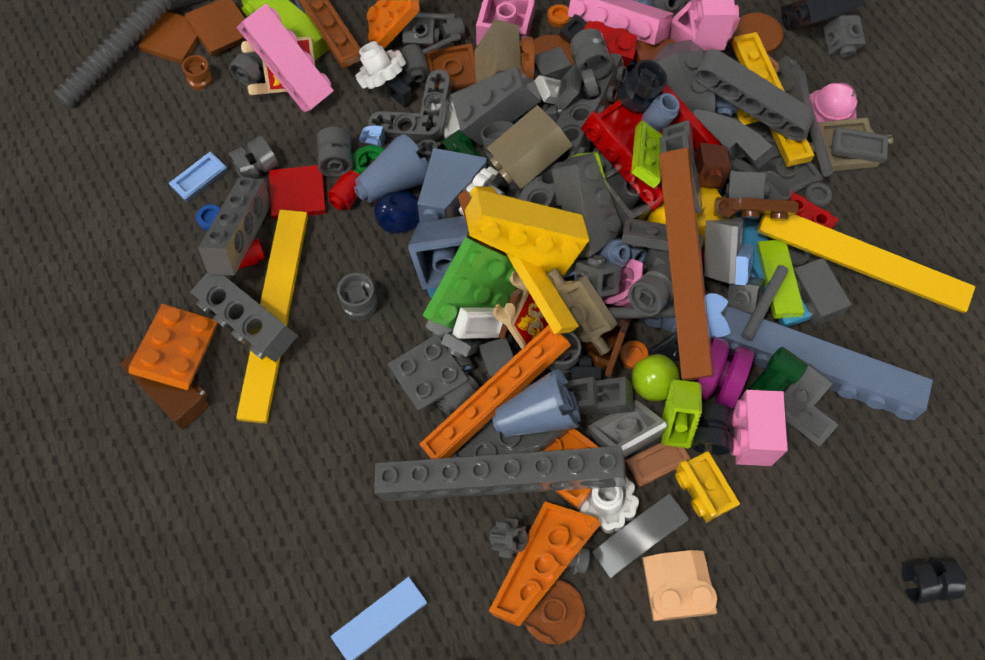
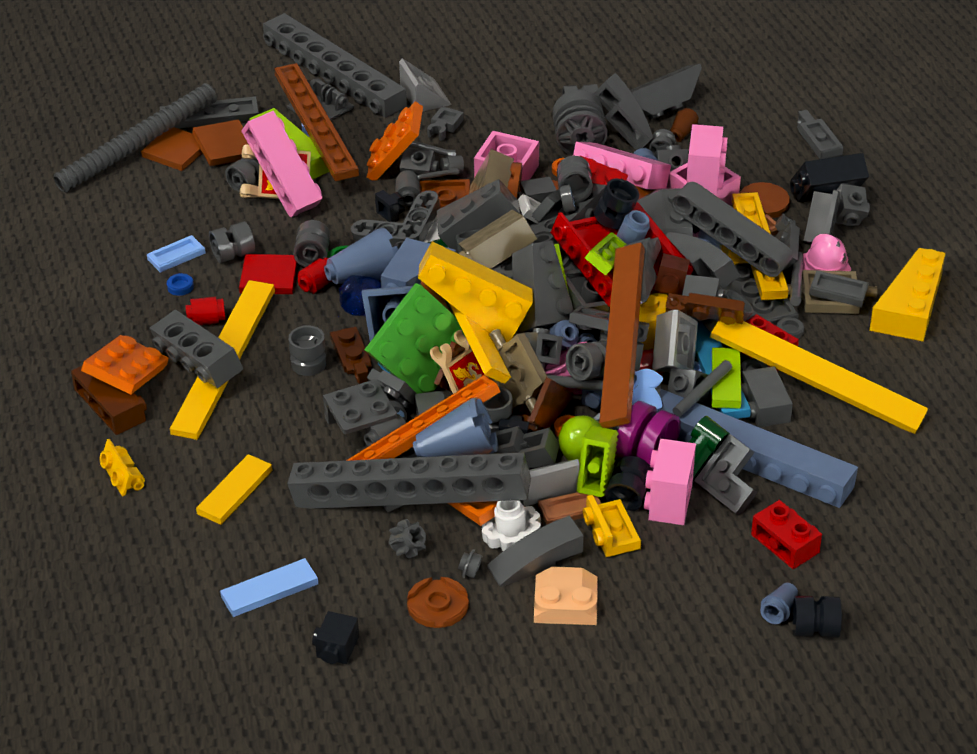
camera: 10 degrees right, 25 degrees down
dark orange wheel [182,55,212,90] -> none
dark grey brick [198,177,271,275] -> none
white plant [356,41,406,89] -> none
light blue tile [359,126,386,147] -> none
white tile [452,308,504,339] -> none
orange wing [489,501,601,627] -> none
light blue tile [735,244,754,285] -> none
none -> yellow hinge [100,439,145,496]
none -> yellow tile [196,454,273,525]
none -> reddish brown hinge [330,327,372,384]
none -> red brick [751,500,822,569]
none -> sand blue cone [760,583,798,624]
none -> dark grey panel [804,190,840,244]
none -> yellow wedge [869,248,945,341]

